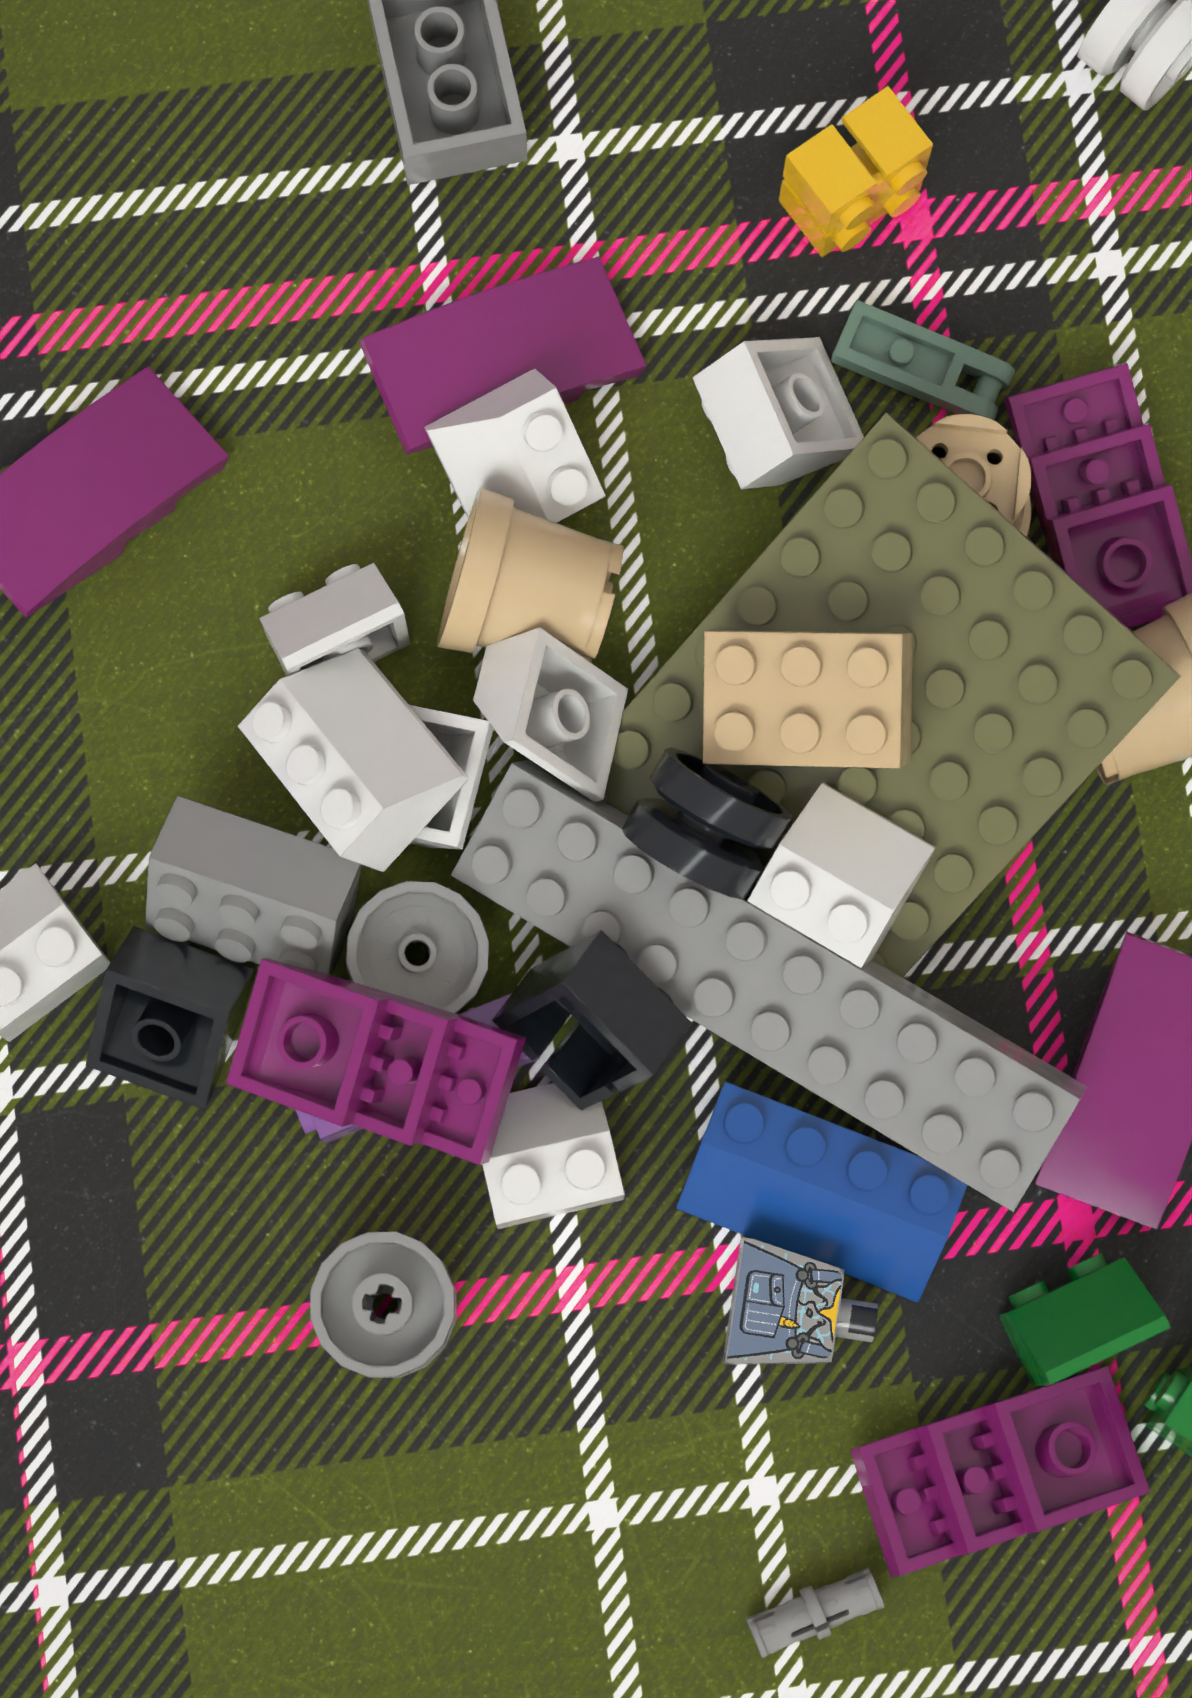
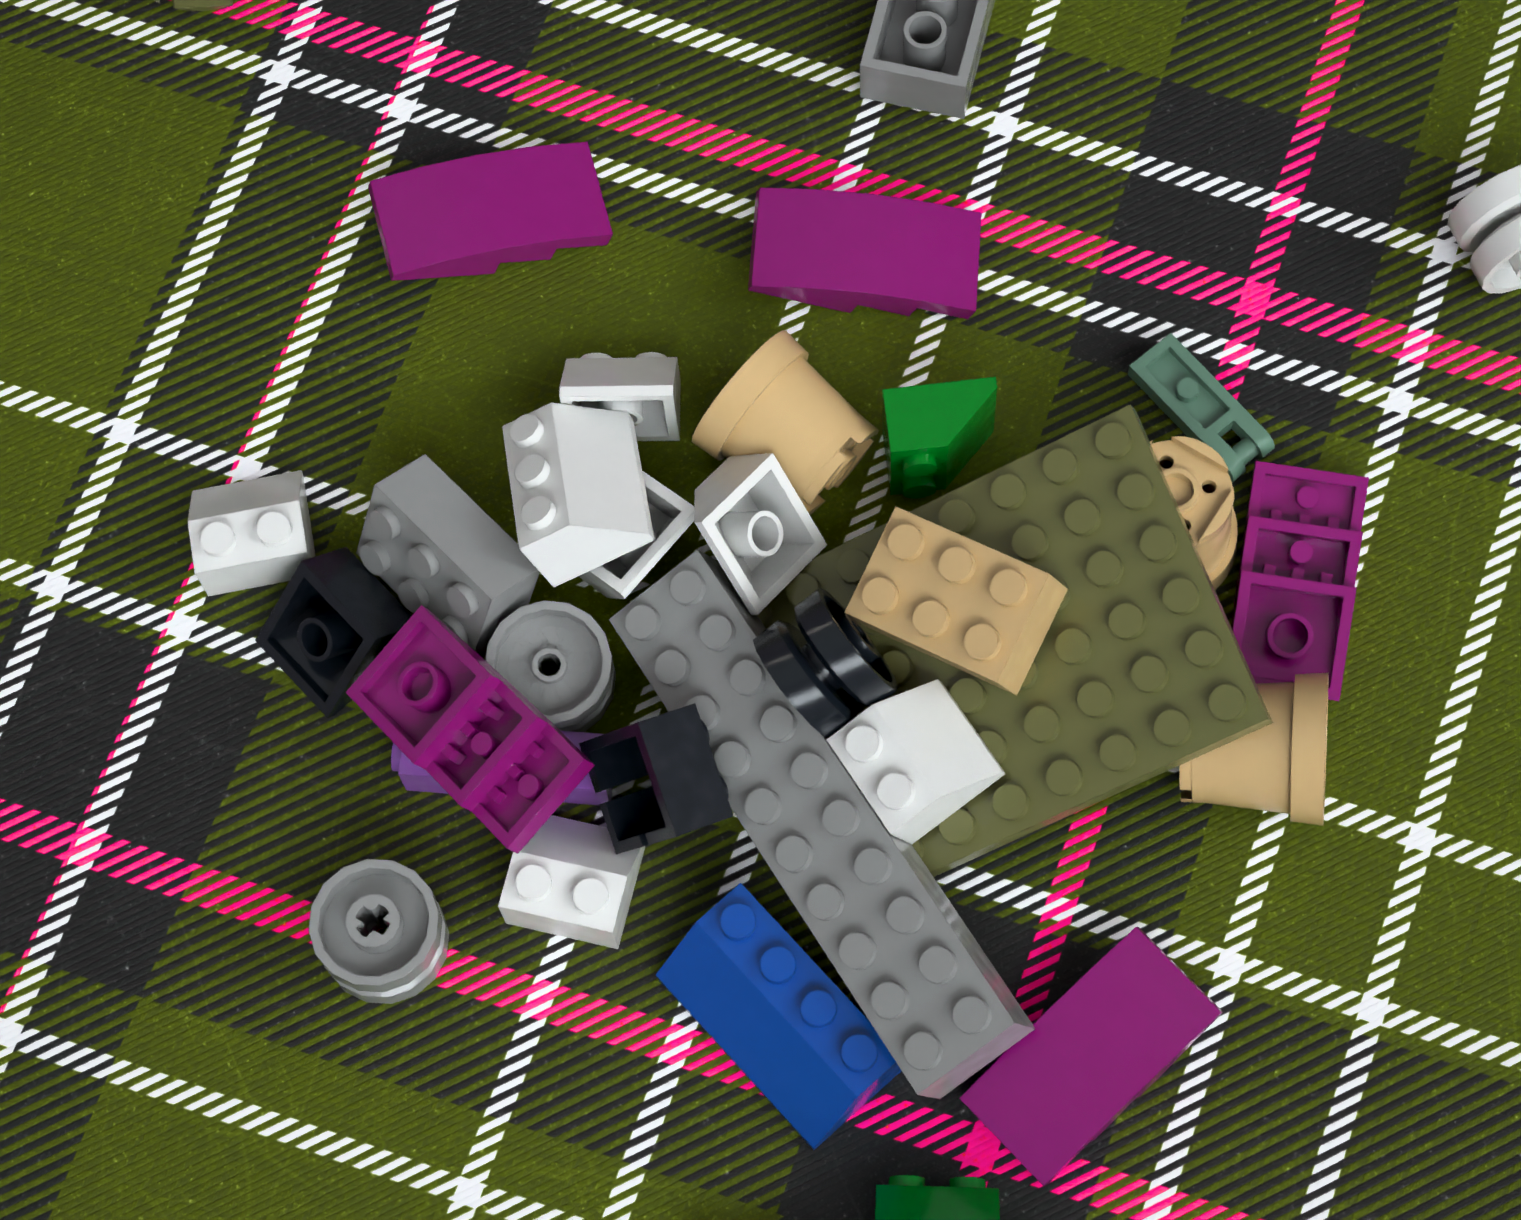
camera: 35 degrees right, 10 degrees down
white slope [424,368,606,523] -> none
white slope [692,337,864,489] -> none
torso [722,1237,878,1365] -> none
yellow piece [779,86,933,257] -> none
none -> green slope [882,377,997,498]

